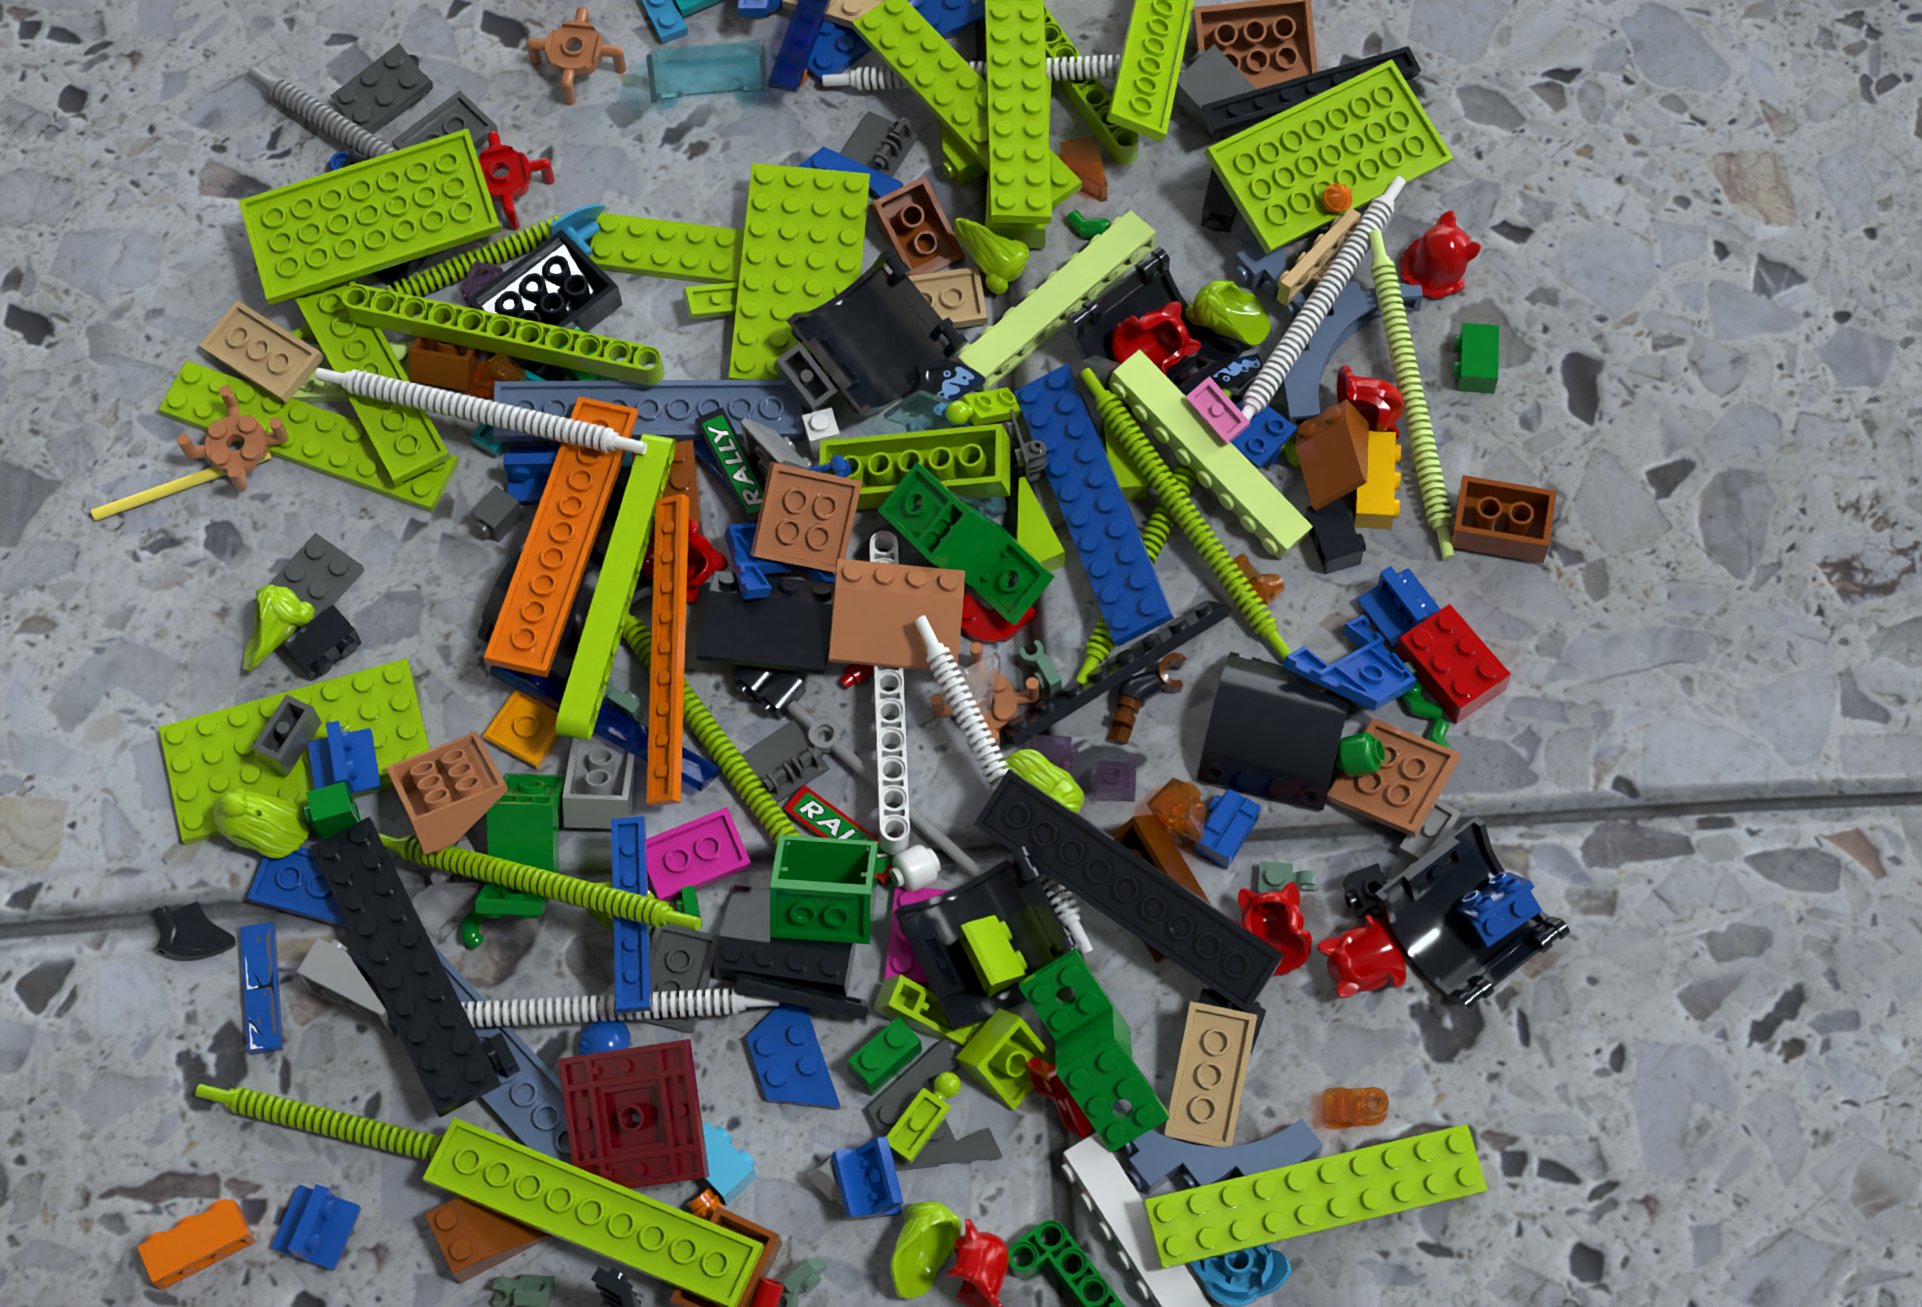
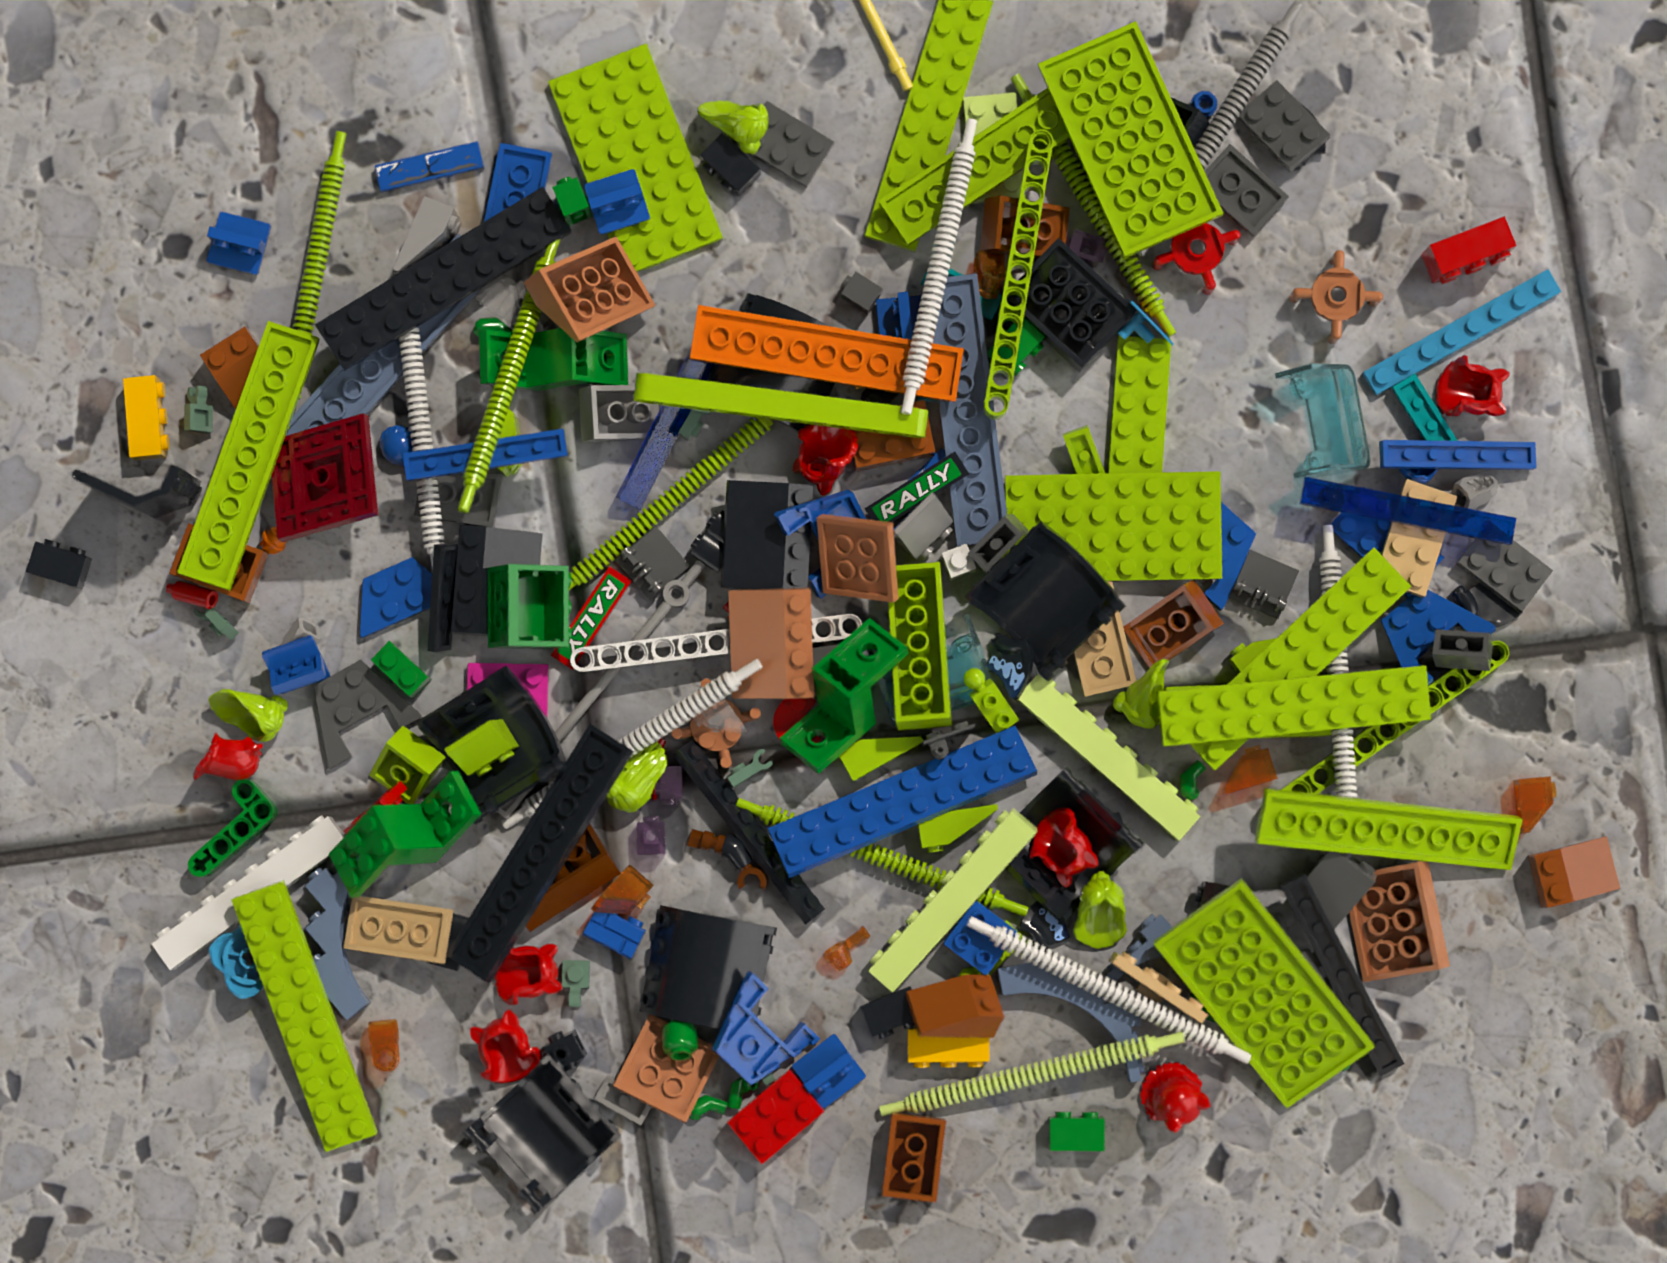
camera: 85 degrees right, 20 degrees up
orange brick [137,1198,256,1291] -> none
black arm [152,901,236,960] -> none
nougat plate [177,385,289,492] -> none
tan plate [199,300,325,403] -> none
lime hair [214,788,309,859] -> none
dark grey brick [252,694,322,776] -> none
light orange tile [483,686,560,770] -> none
black plate [488,1032,521,1076] -> none
orange plate [646,494,689,807] -> none
dark pink plate [646,807,752,902] -> none
green plate [677,885,703,927] -> none
medium azure brick [702,1121,757,1205] -> none
blue hand [807,455,851,477] -> none
lime slope [873,975,983,1048] -> none
lime plate [886,1072,961,1164] -> none
white head [889,845,941,892] -> none
dark grey brick [1074,355,1122,398] -> none
lime hose [1079,368,1292,662] -> none
bright pink plate [1186,376,1251,445] -> none
clear plate [1263,464,1293,494] -> none
orange plate [1323,183,1353,213] -> none
red hair [1336,365,1404,439] -> none
blue bracket [1456,872,1543,947] -> none

